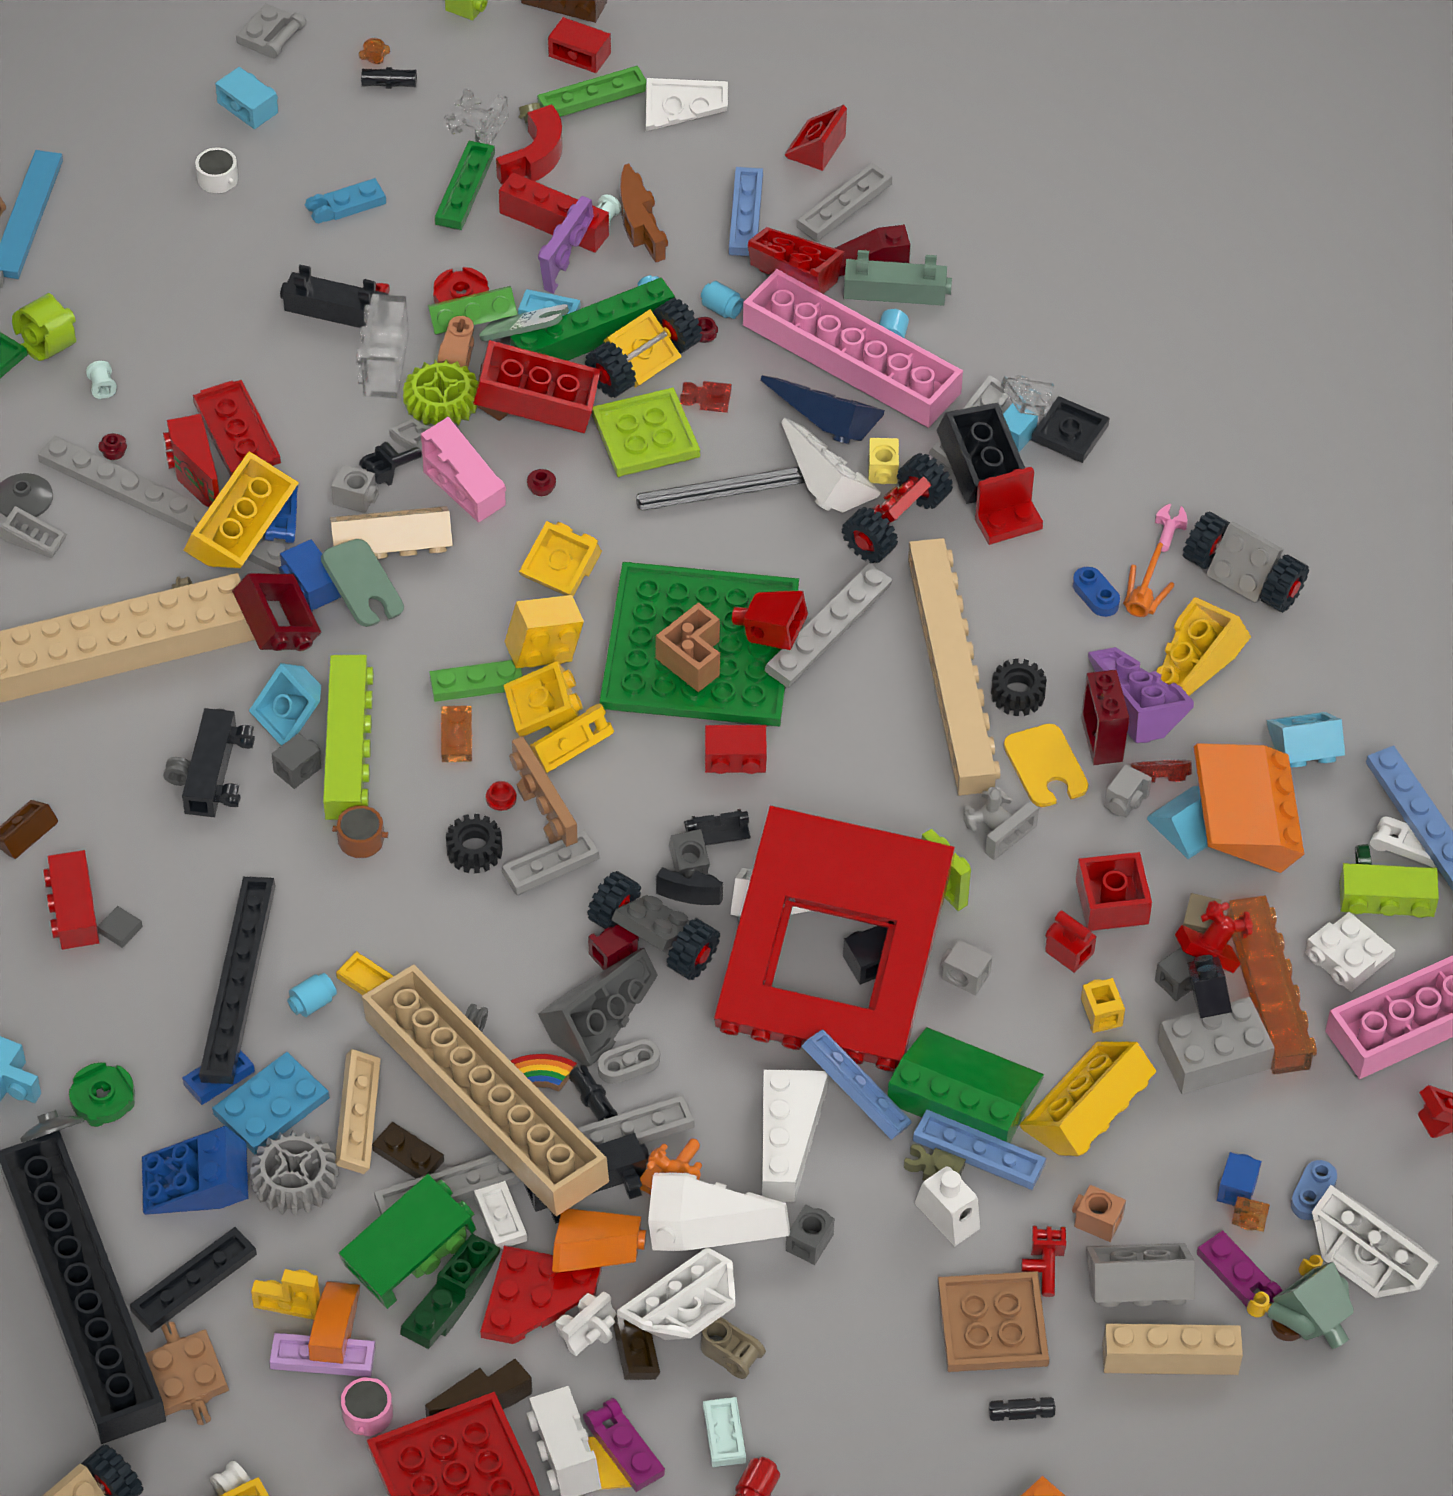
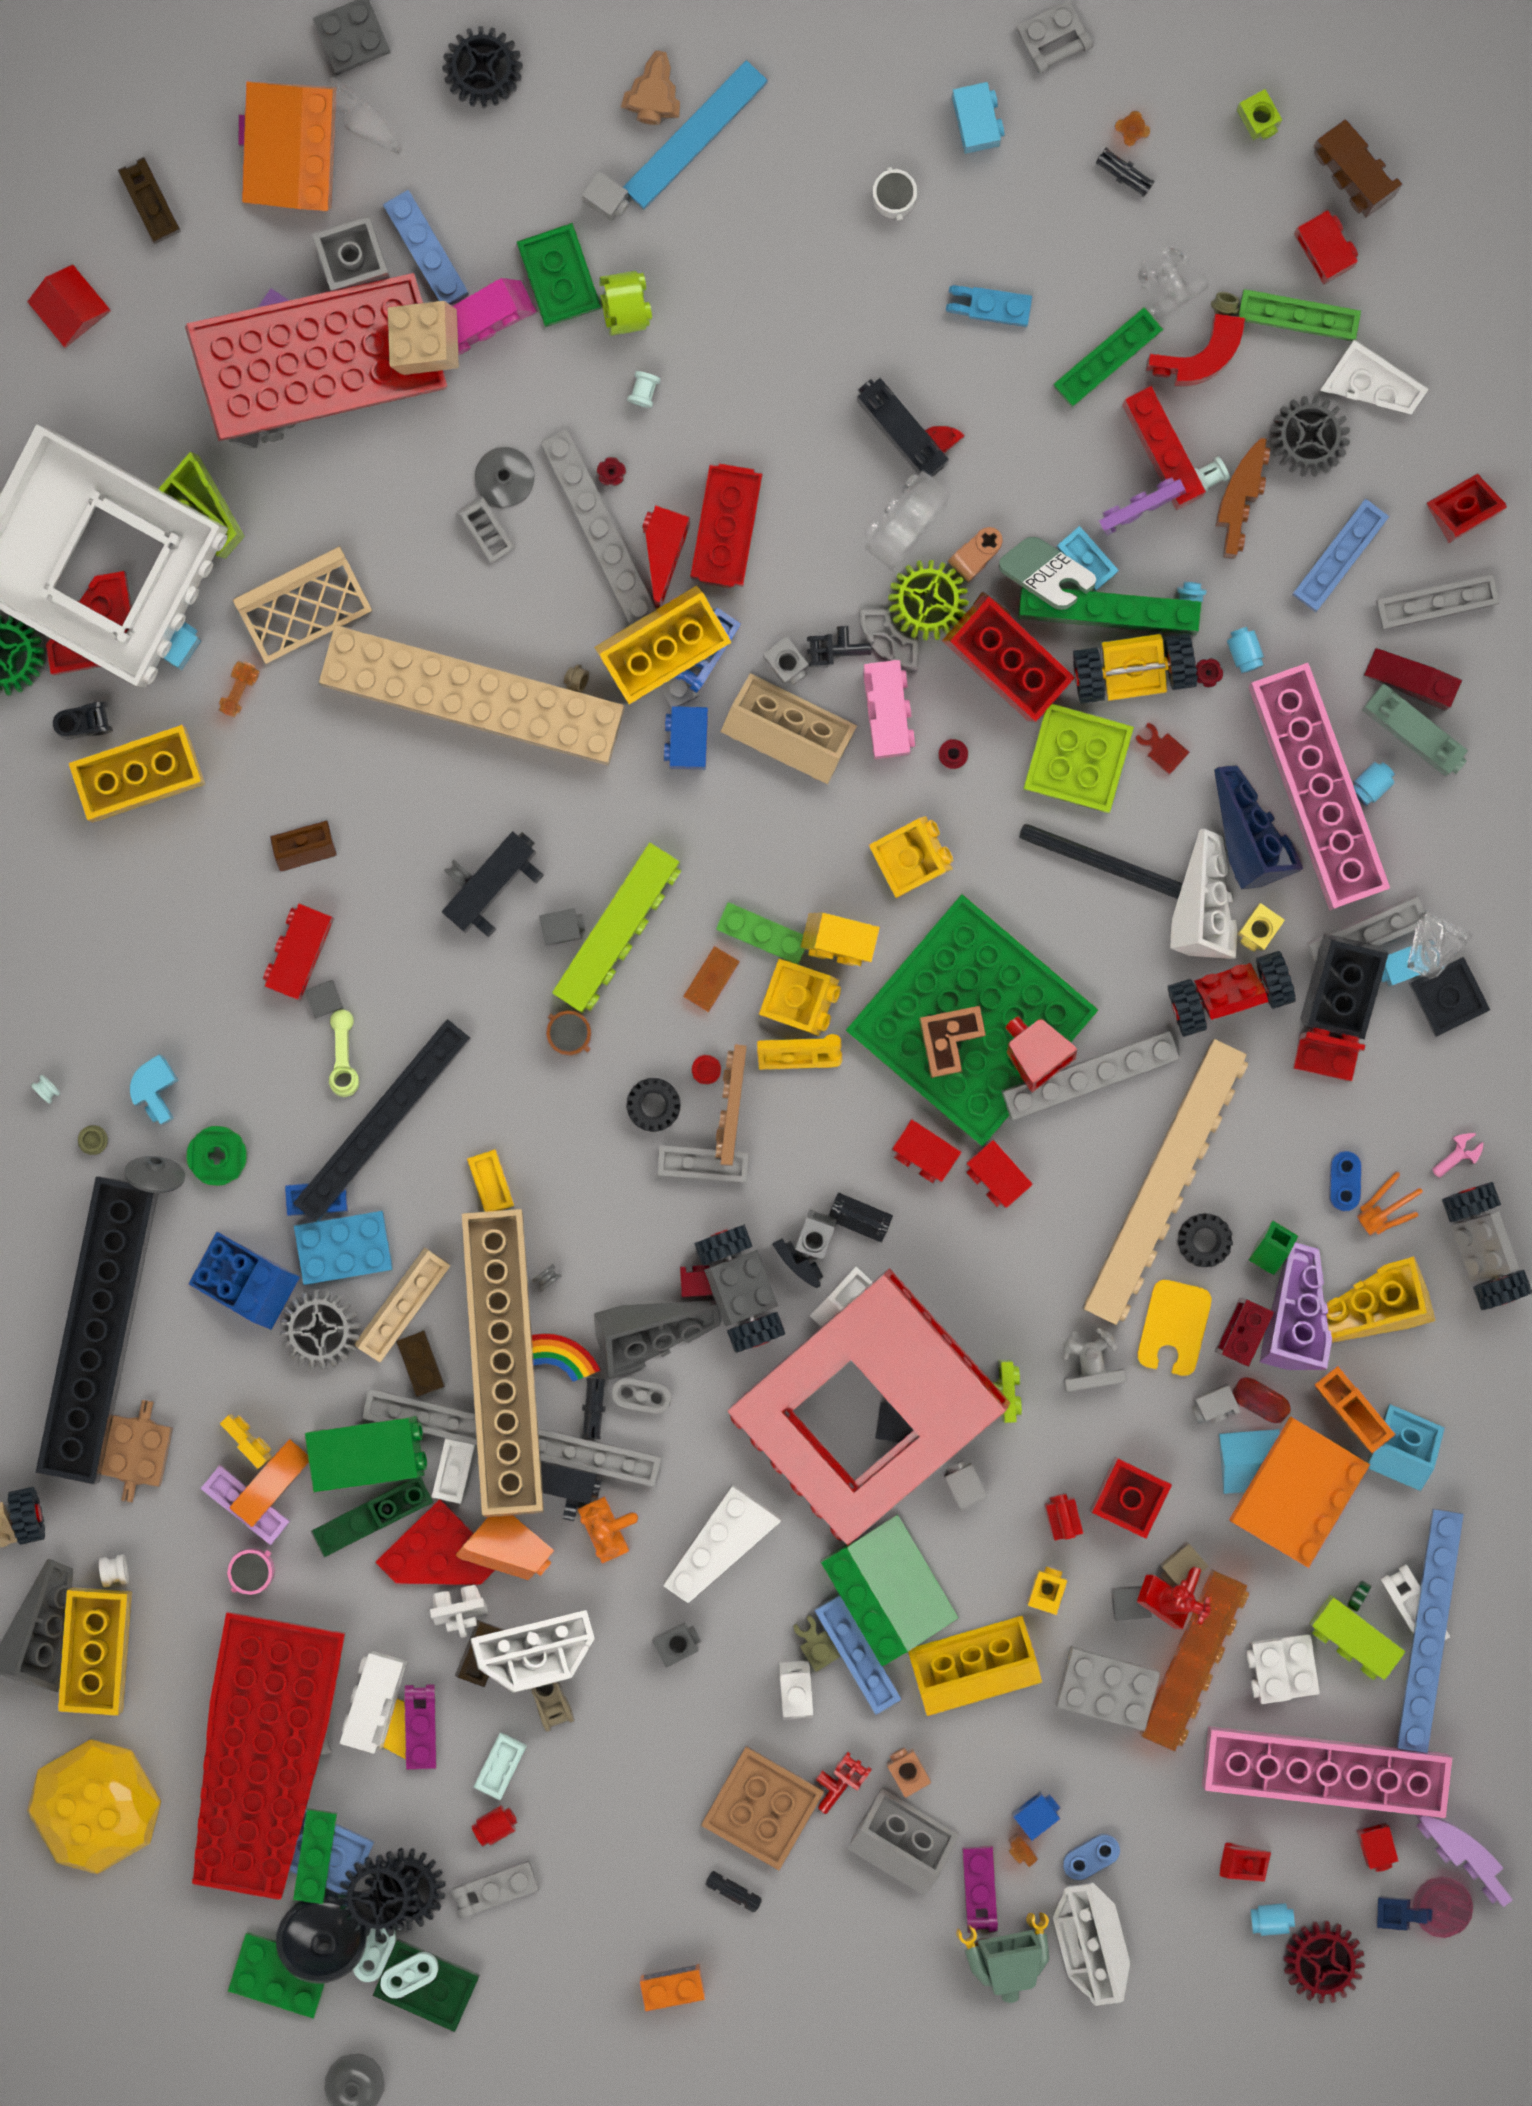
camera: 35 degrees right, 35 degrees up
black plate [130,1227,257,1333] -> none
dark red window [232,573,322,651] -> none
medium azure slope [249,663,321,746] -> none
medium azure brick [287,973,337,1017] -> none
sand green piece [321,539,404,627] -> none
dark brown slope [425,1358,532,1417] -> none
bright green plate [428,286,518,335] -> none
red plate [433,267,489,304] -> none
white wedge [648,1173,790,1251] -> none
red wedge [748,227,844,294] -> none
medium blue tile [801,1029,912,1140] -> none
tan brick [1102,1324,1243,1375] -> none
black brick [1187,955,1232,1018] -> none
none -> yellowish green piece [329,1009,360,1097]
none -> red brick [965,1140,1033,1208]
none -> green brick [1248,1220,1298,1276]
none -> dark grey gear [1269,396,1350,477]
none -> orange slope [1315,1366,1396,1454]

